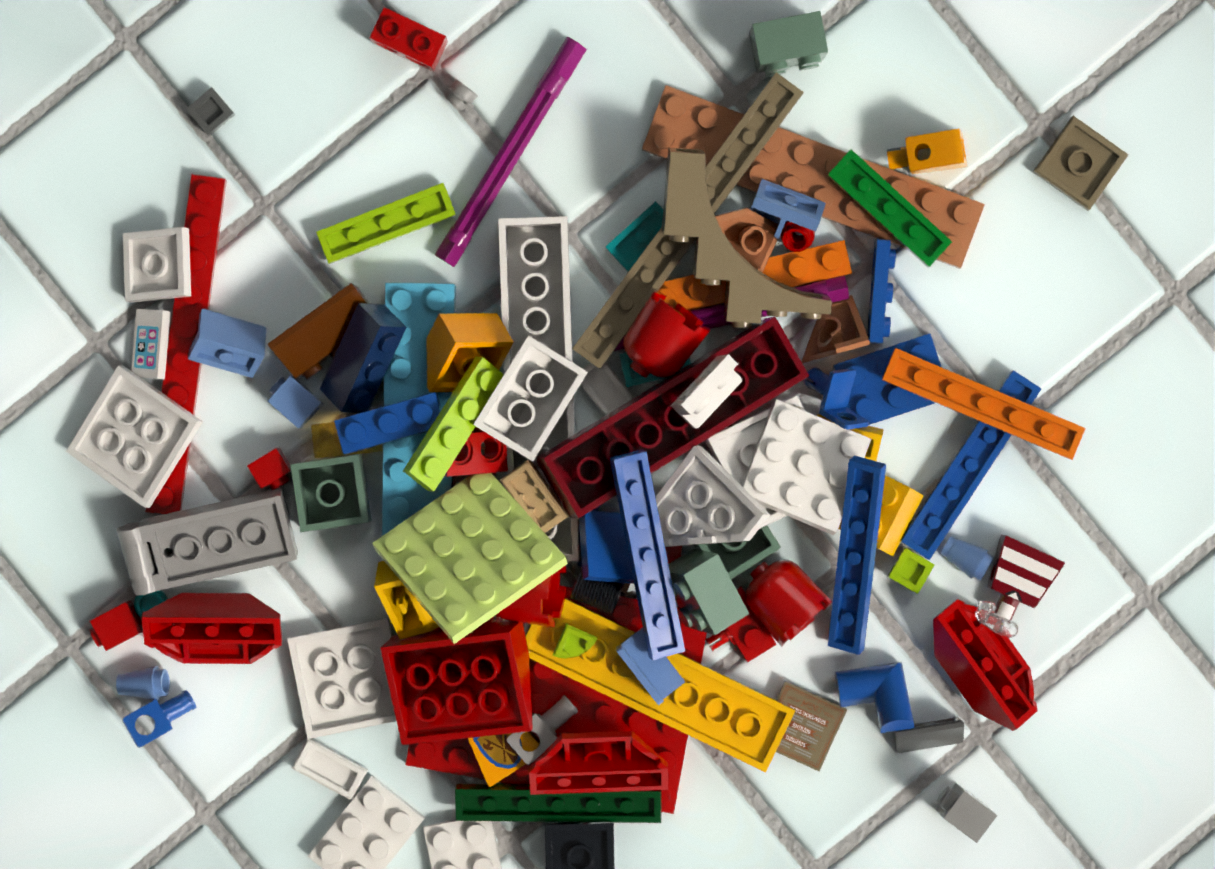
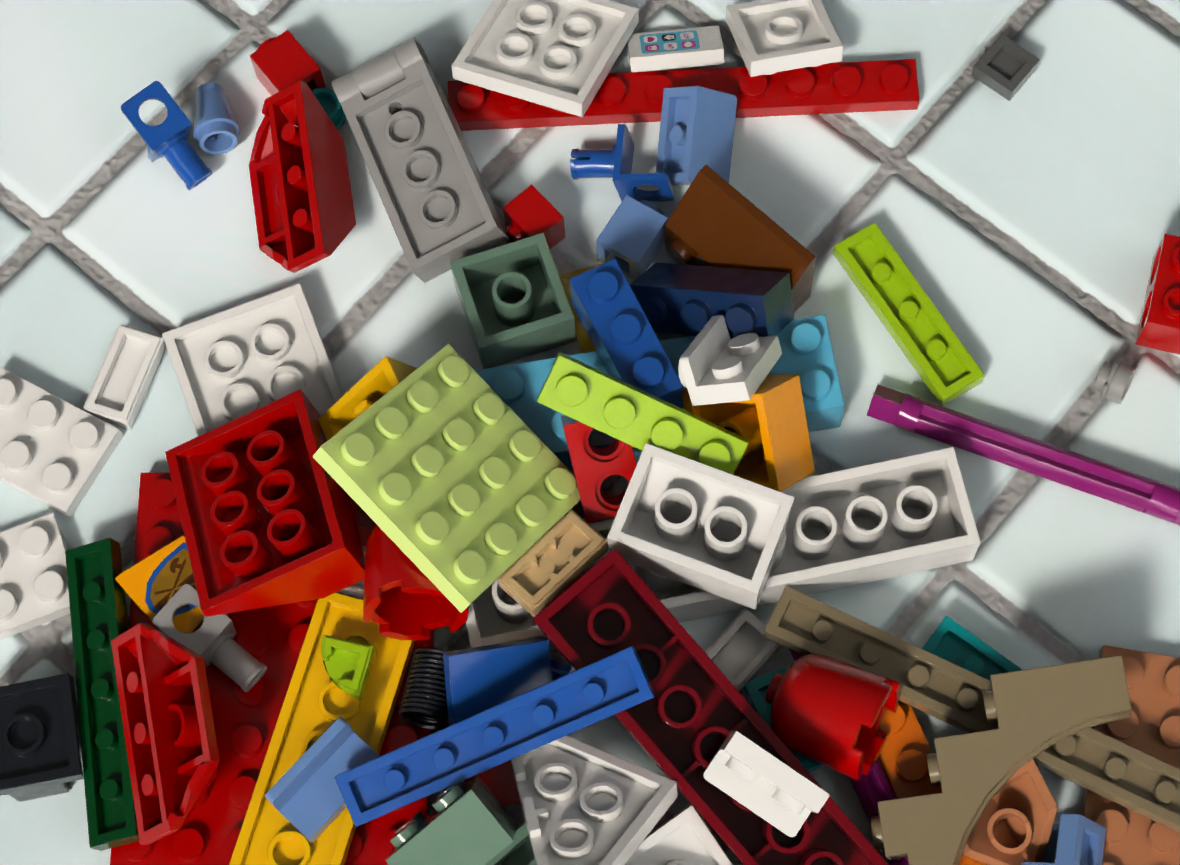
camera: 85 degrees right, 20 degrees down
none -> blue bracket [570,124,675,202]
none -> white bracket [678,315,783,406]

